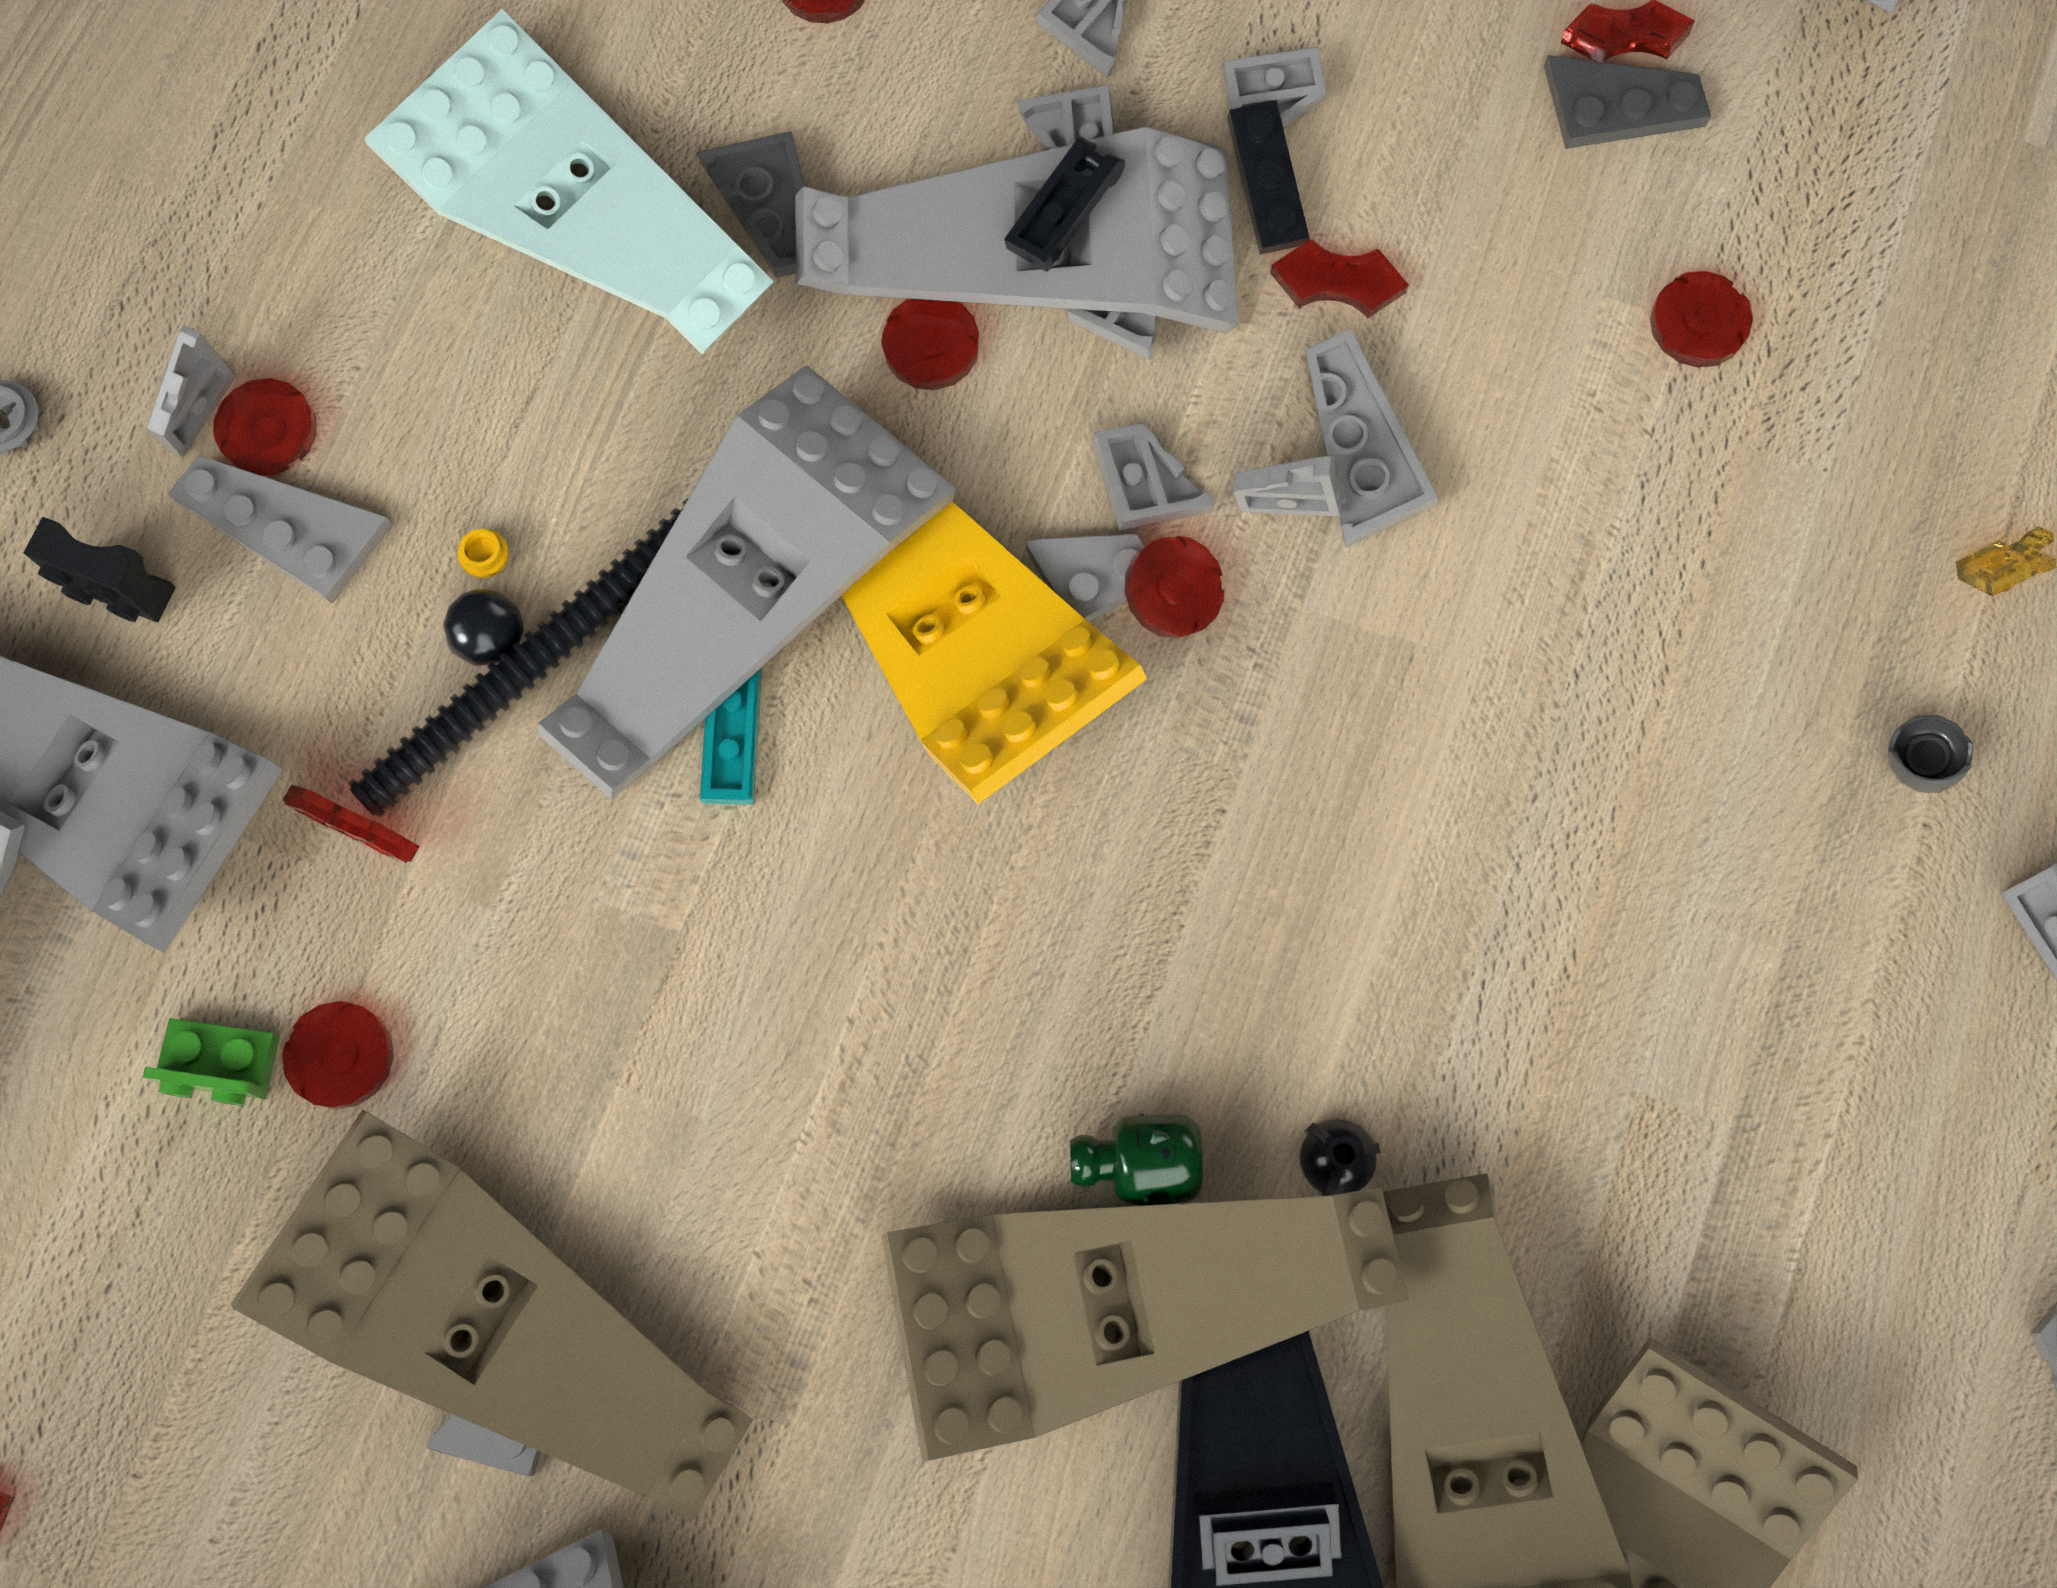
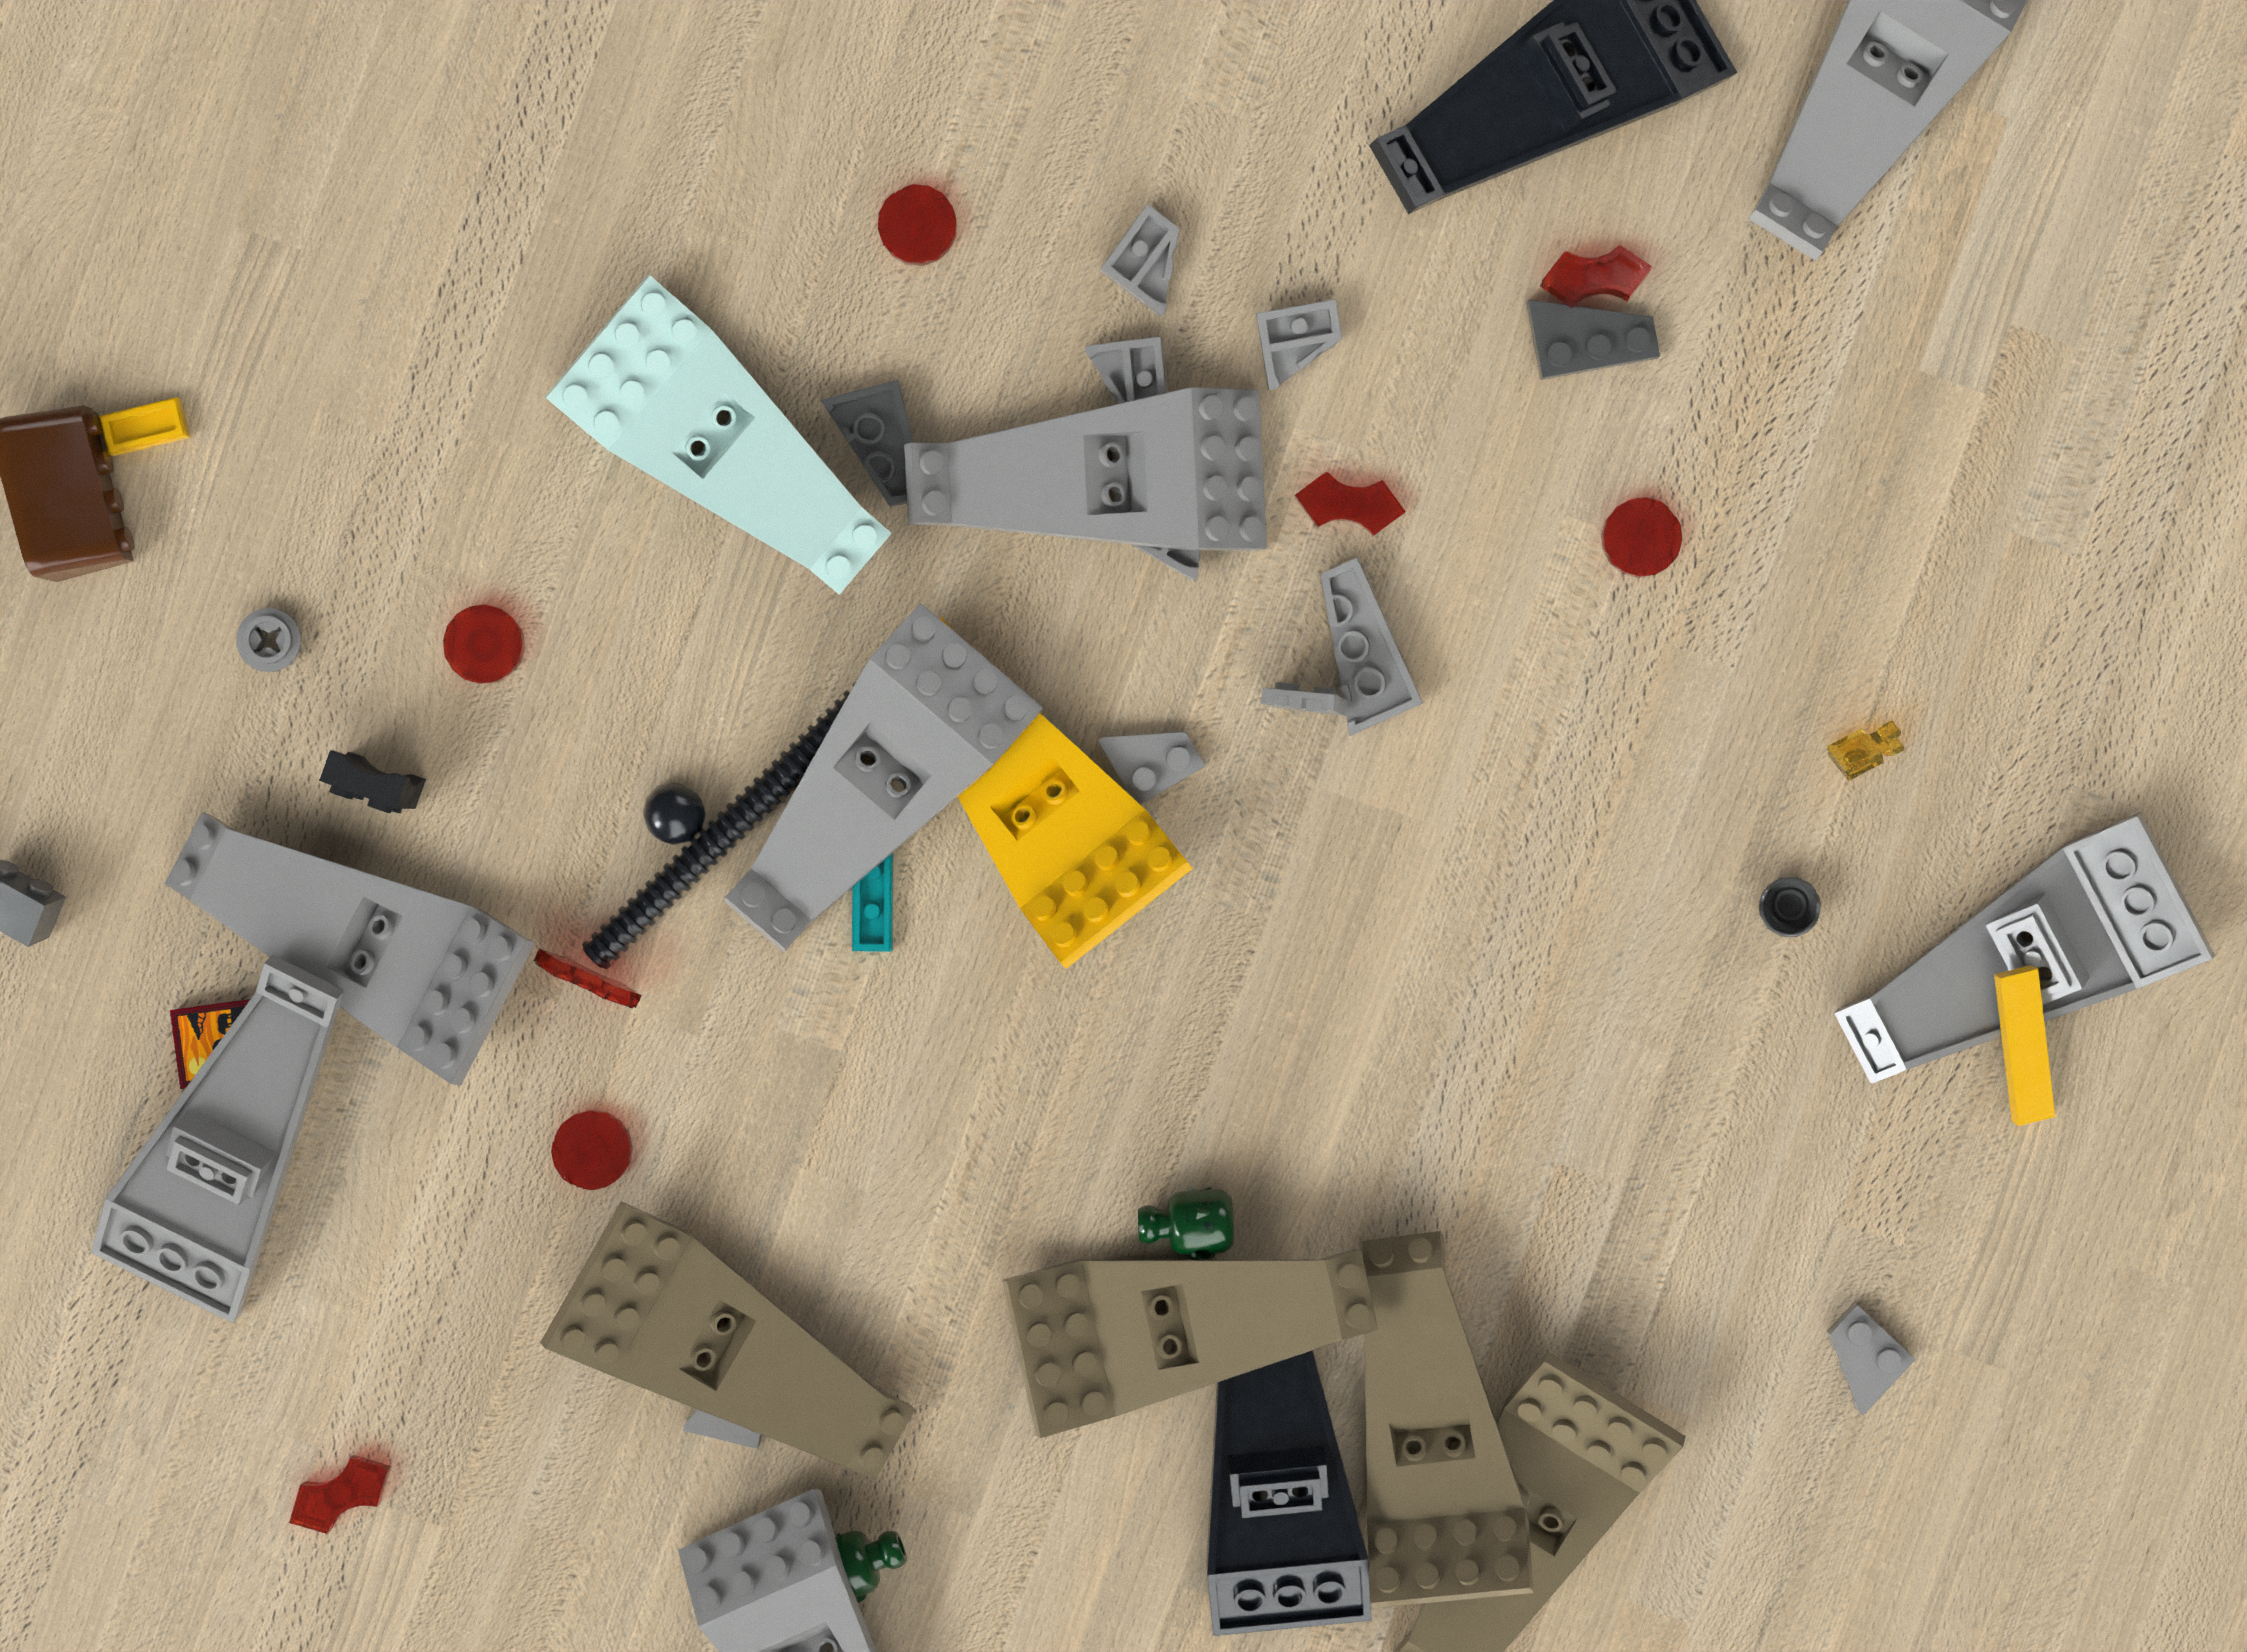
camera: 10 degrees left, 15 degrees up
bright green bracket [142,1018,280,1106] -> none
light grey wing [147,325,236,457] -> none
light grey wing [168,455,393,603] -> none
yellow plate [457,529,509,579] -> none
clear red tile [881,298,980,390] -> none
black plate [1004,137,1125,272] -> none
light grey wing [1092,423,1215,530] -> none
clear red tile [1124,536,1225,639] -> none
black plate [1227,100,1310,255] -> none
black piece [1299,1119,1381,1196] -> none

